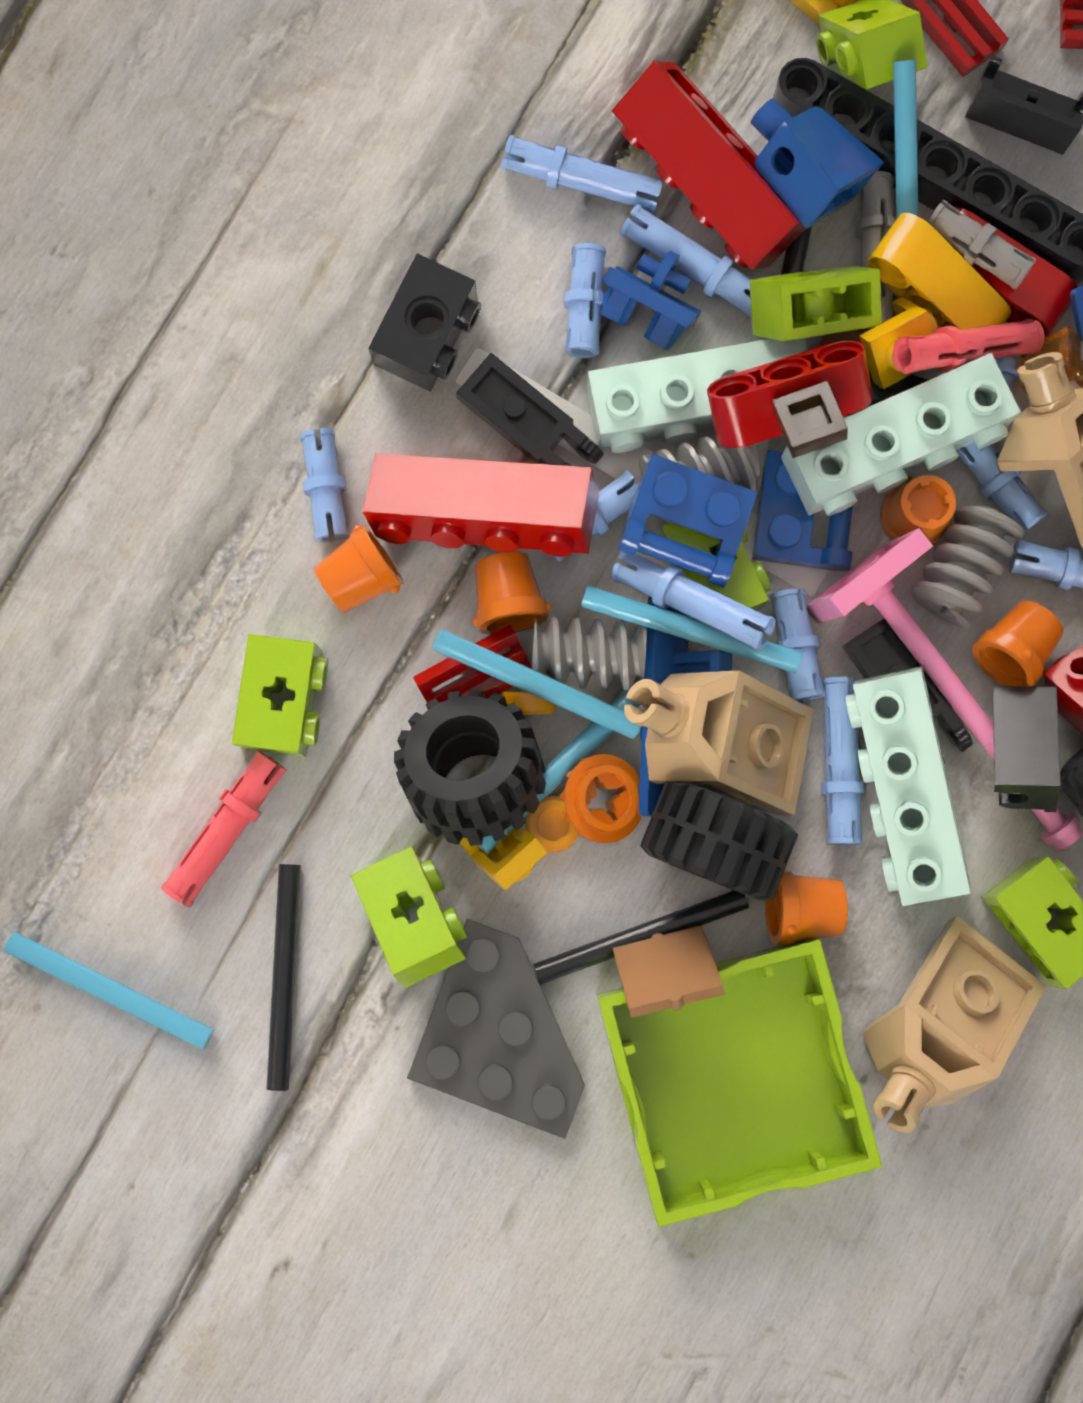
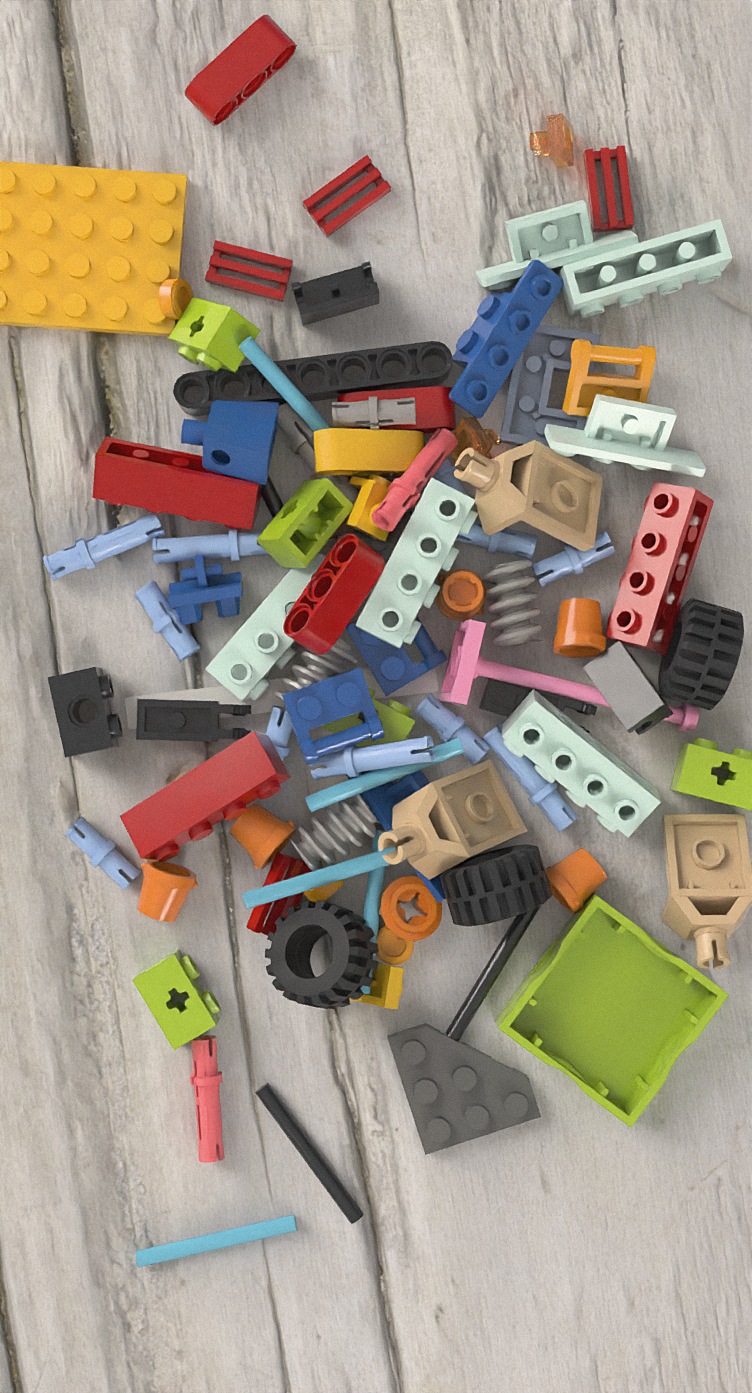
camera: 35 degrees left, 5 degrees up
lime brick [350,846,468,989] -> none
medium nougat piece [612,925,725,1018] -> none
tile [772,381,848,458] -> none

